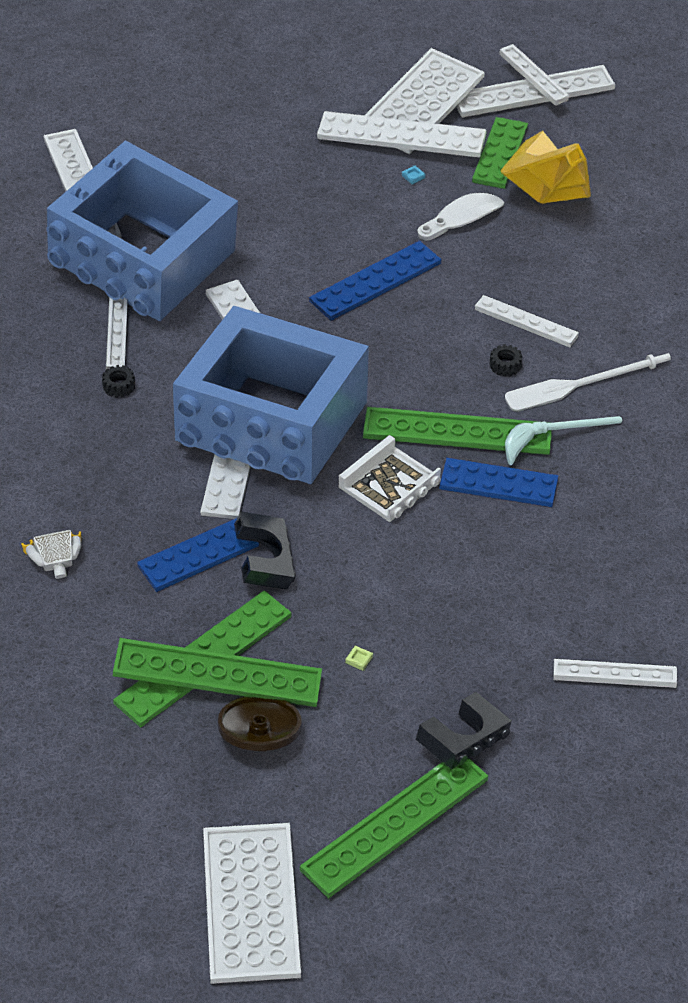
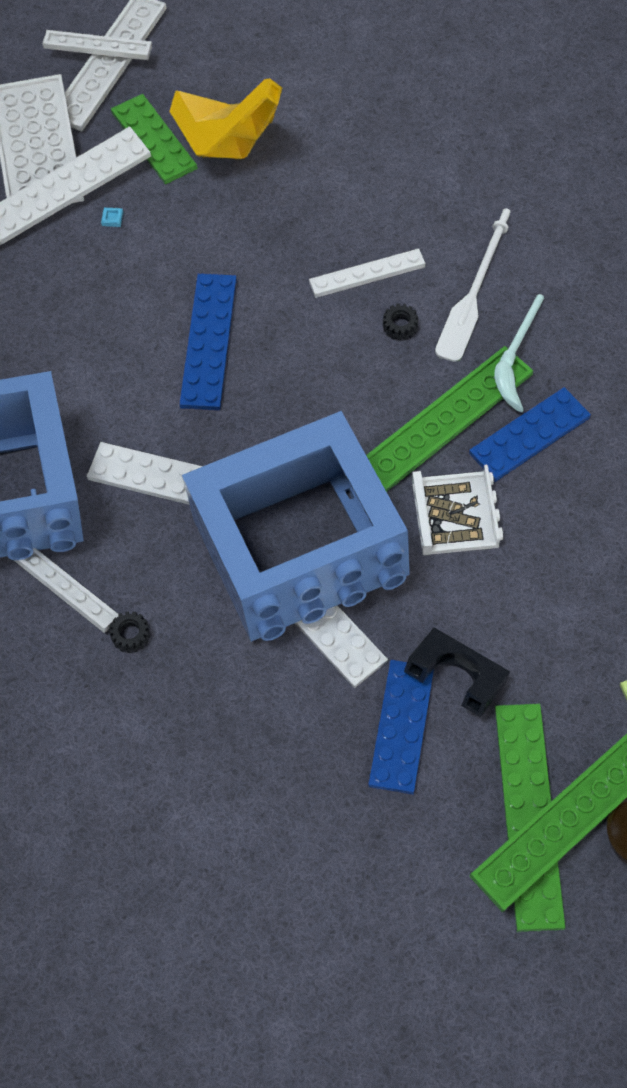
camera: 45 degrees left, 15 degrees up
white torso [21,530,81,579] -> none
white plant [418,193,504,241] -> none

